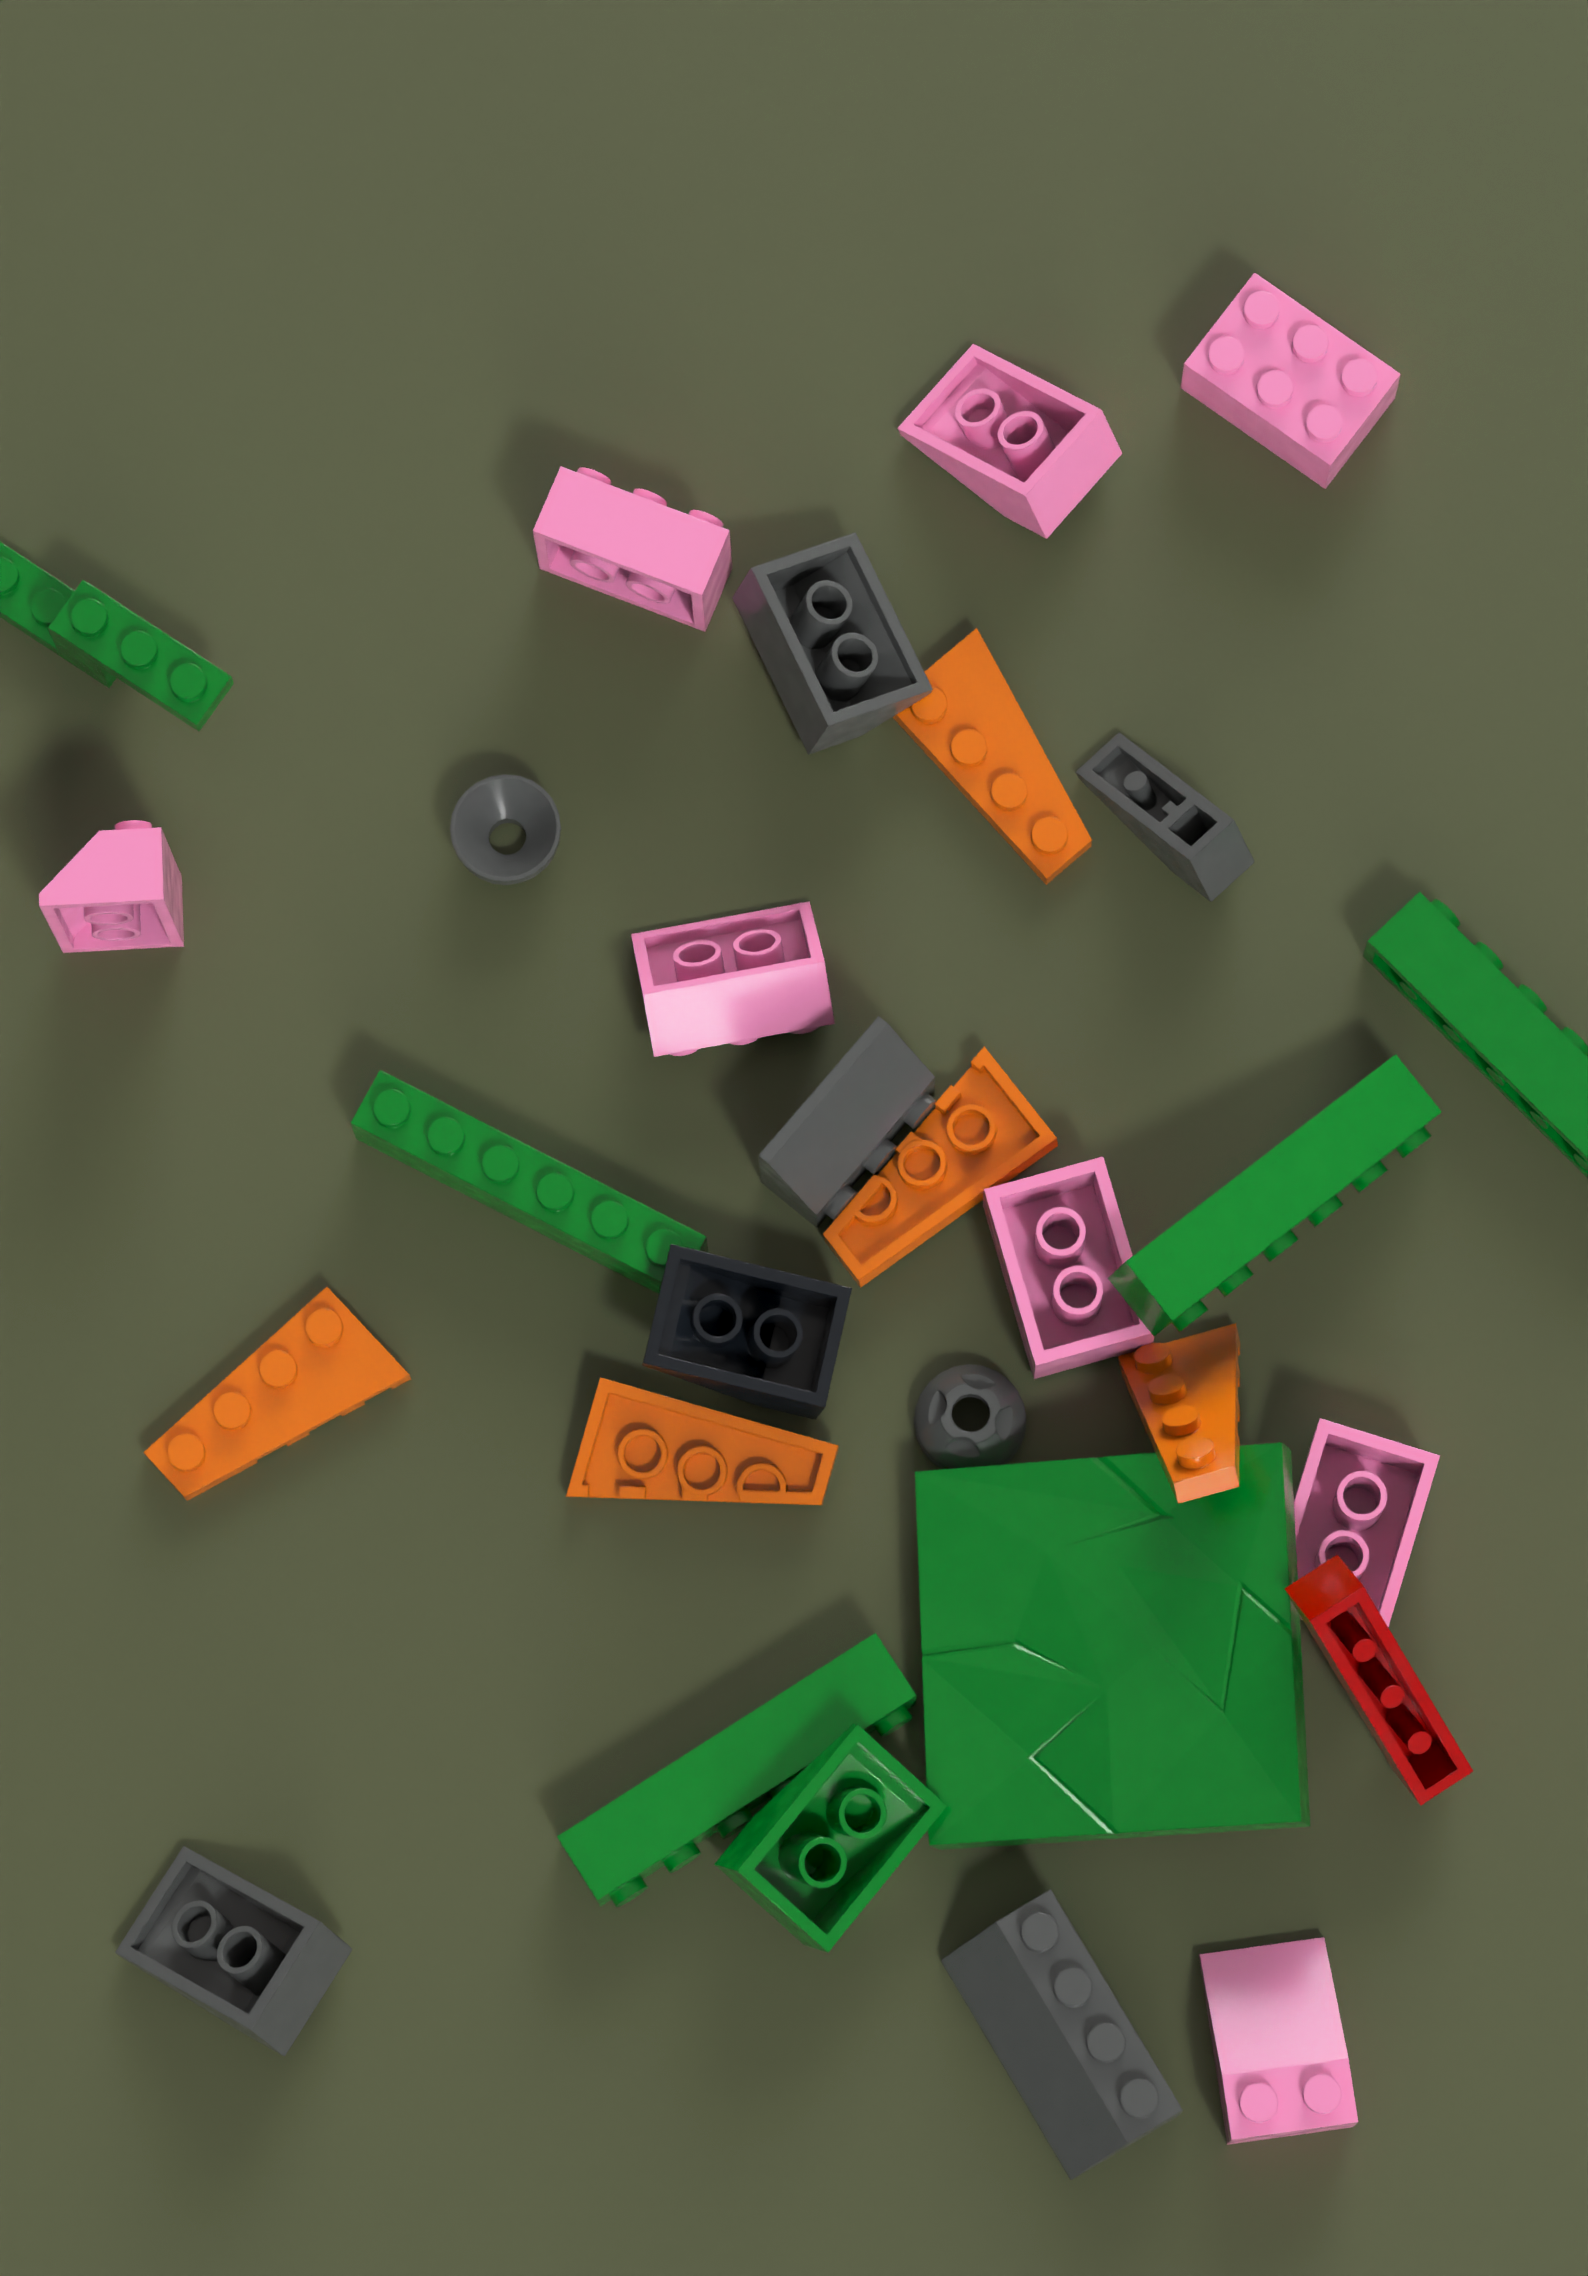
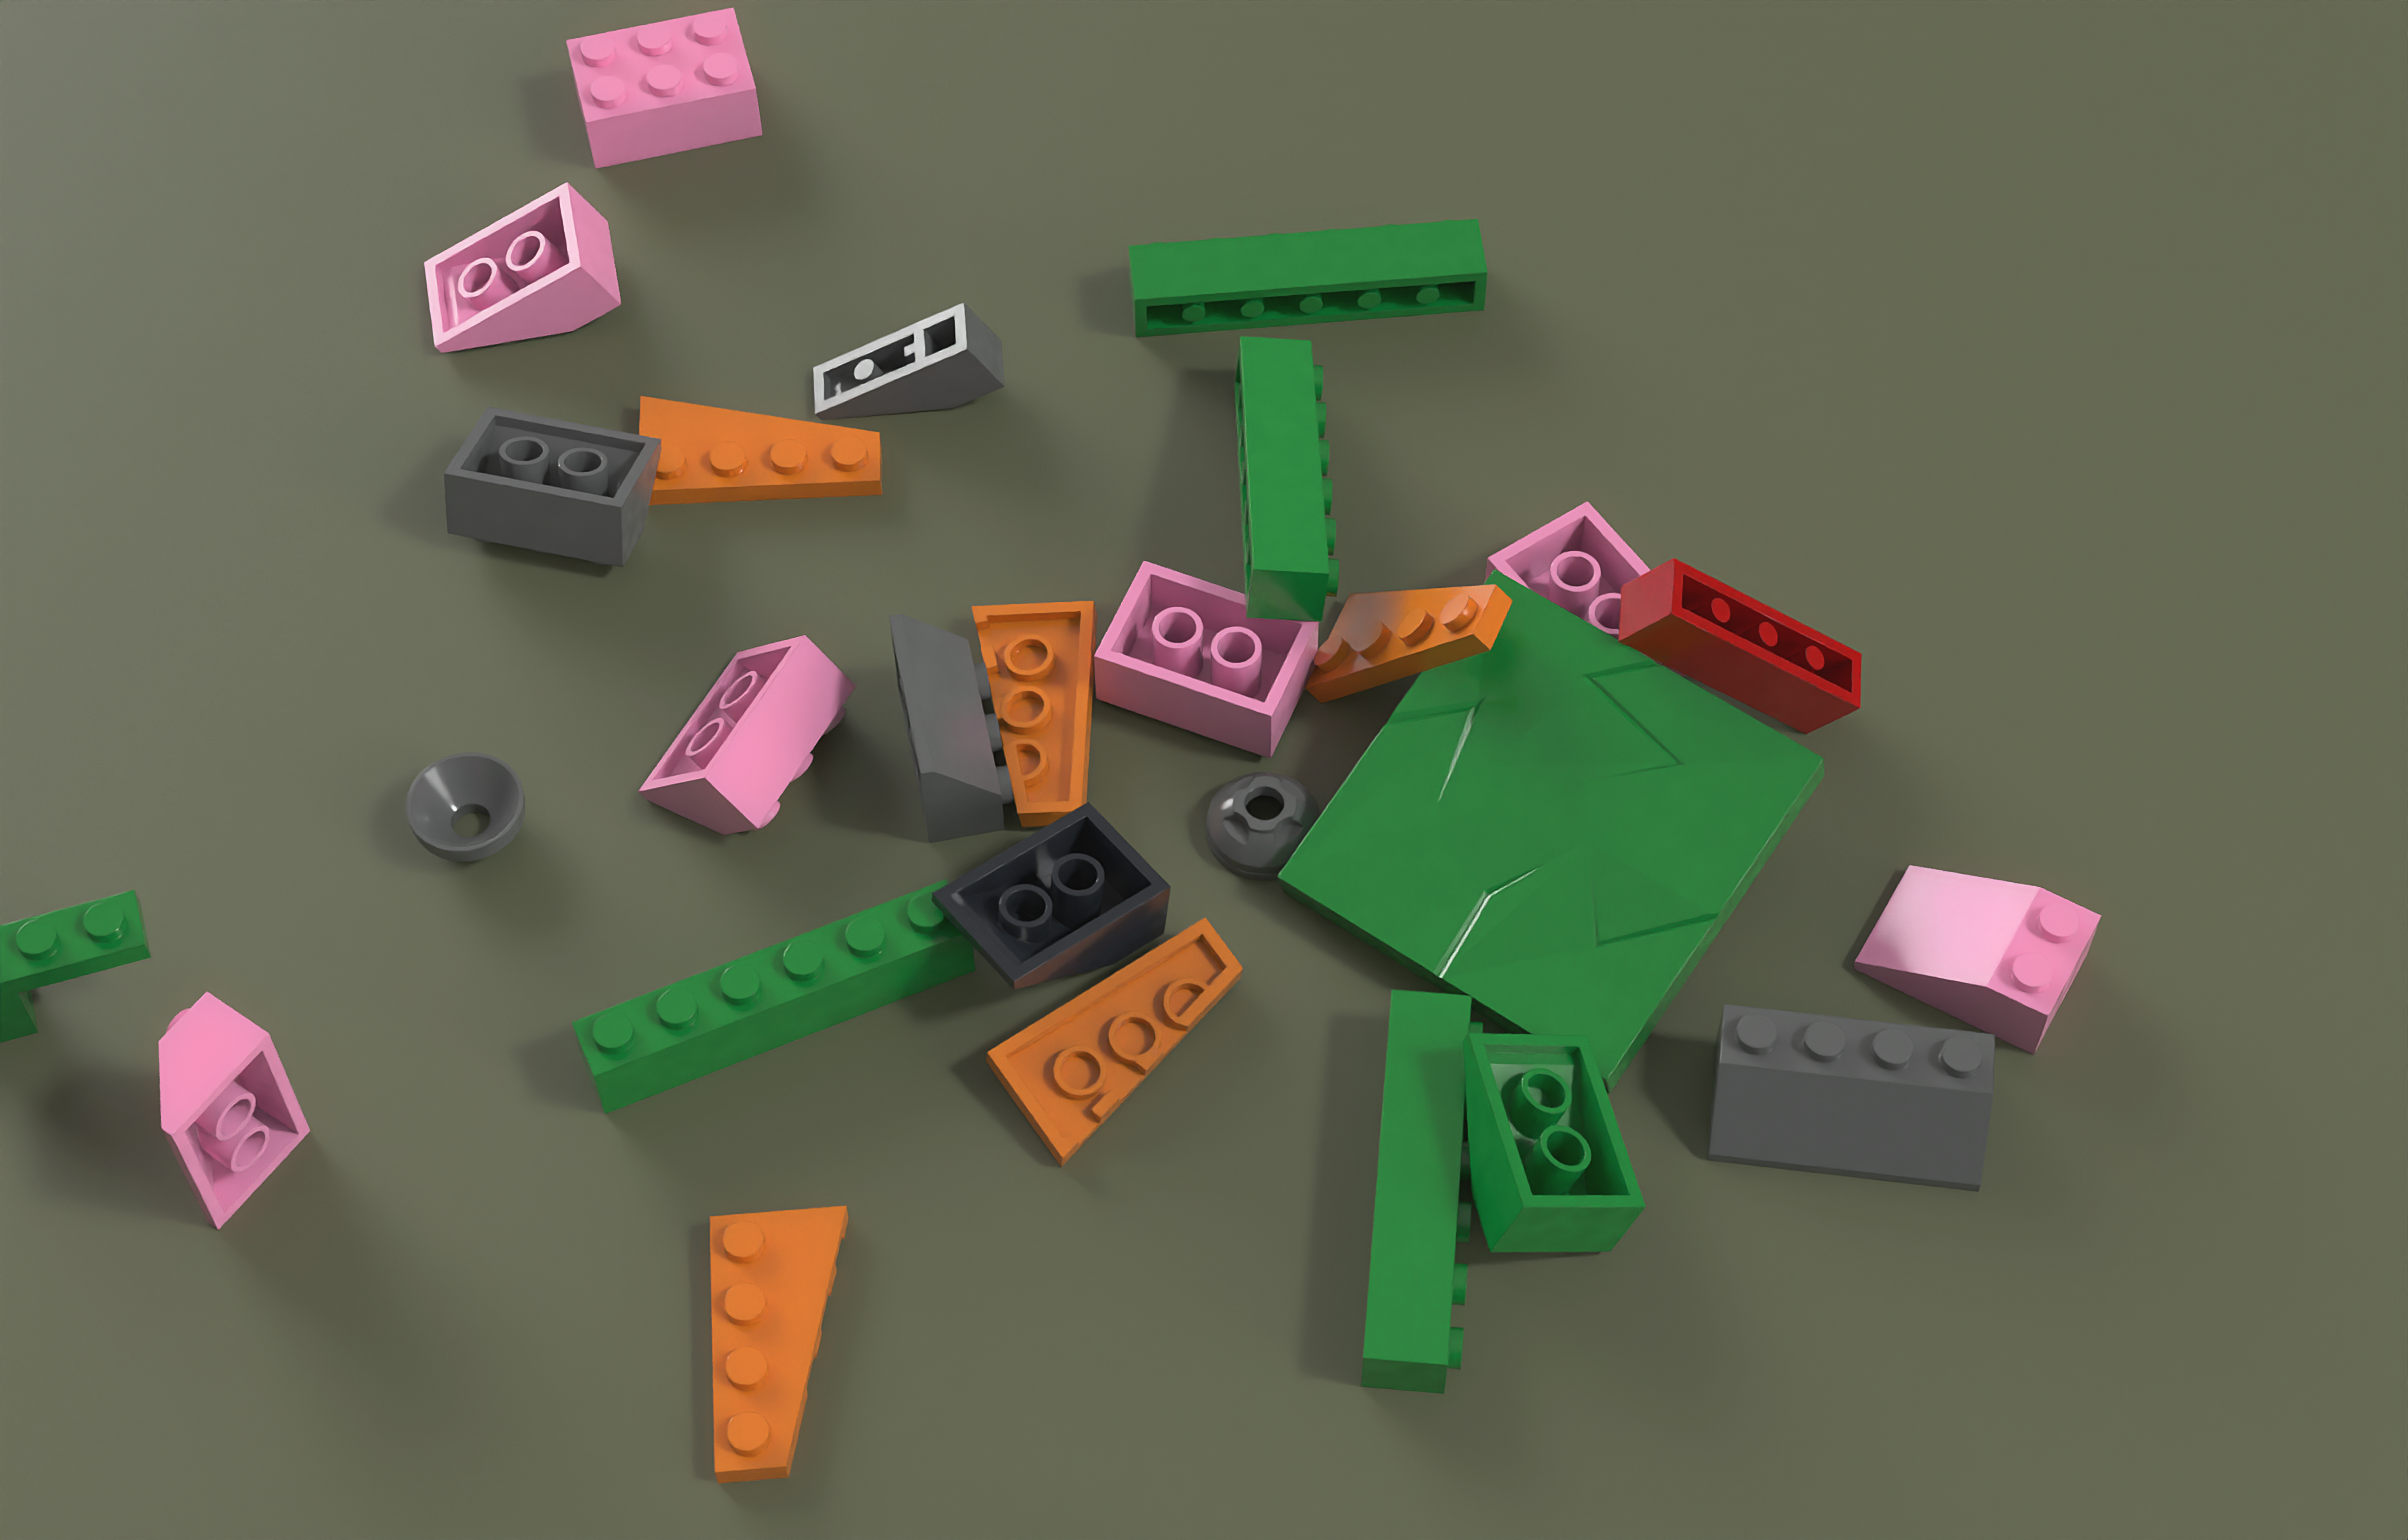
camera: 55 degrees left, 20 degrees down
bright pink brick [533,466,732,632] -> none

